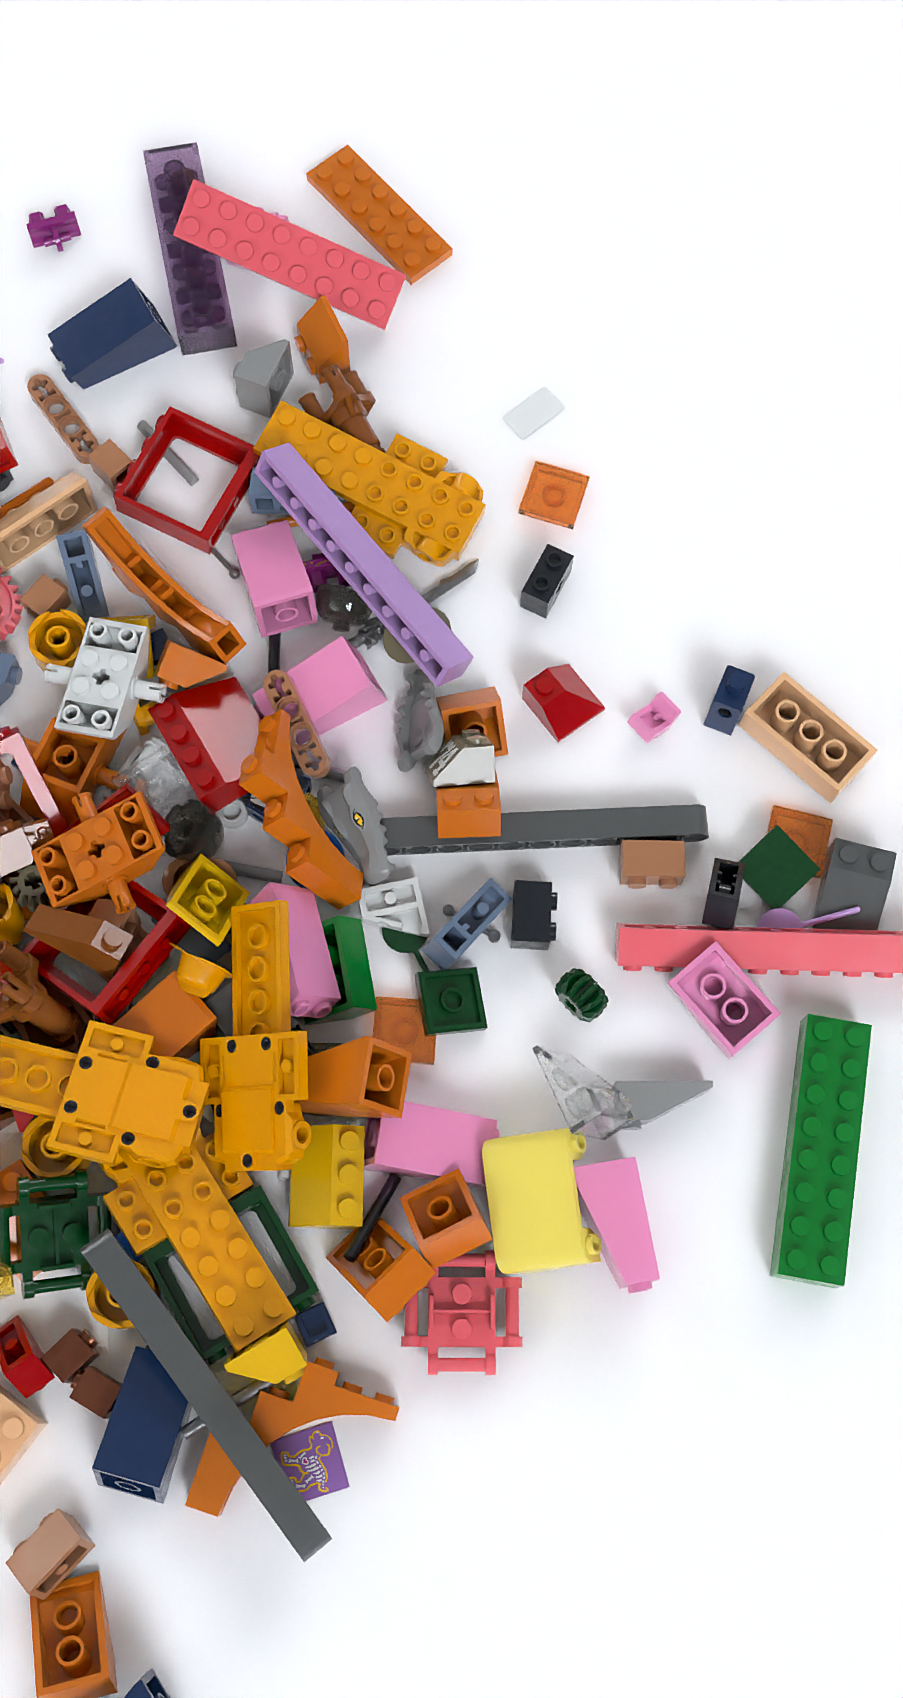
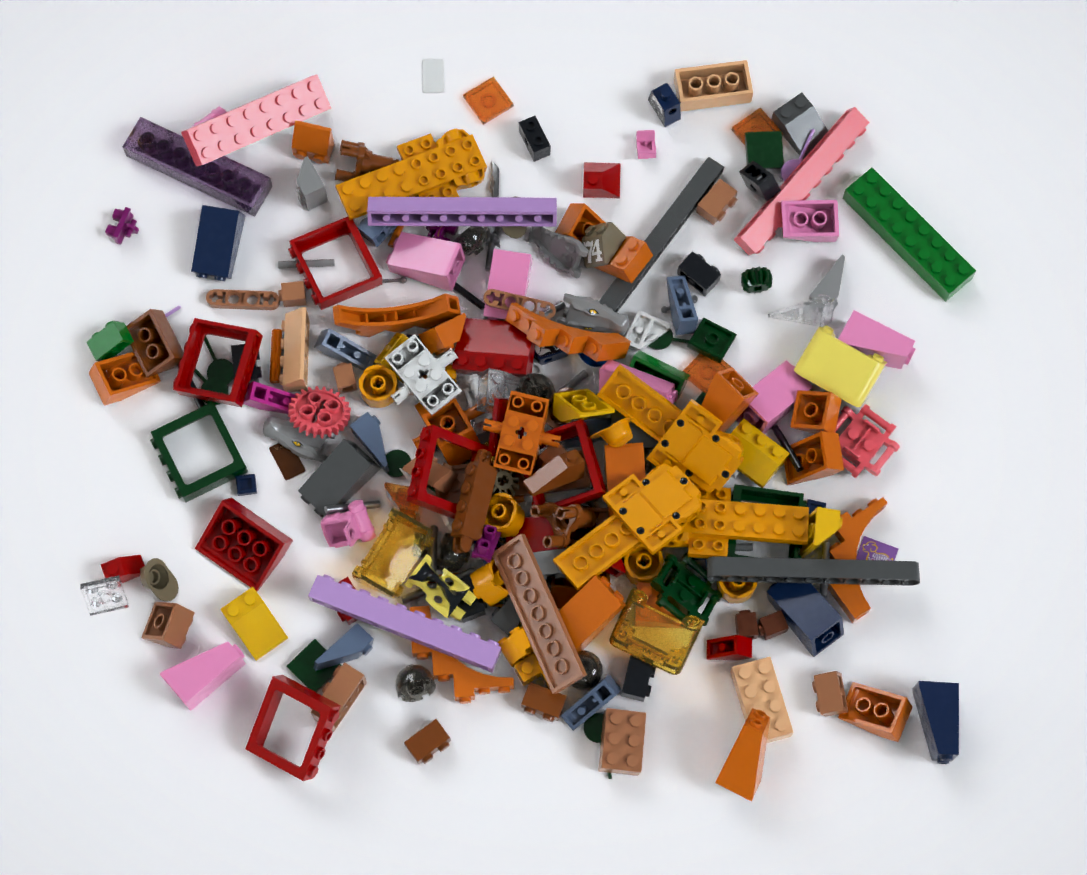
camera: 50 degrees left, 0 degrees up
orange plate [306,144,453,285] -> none

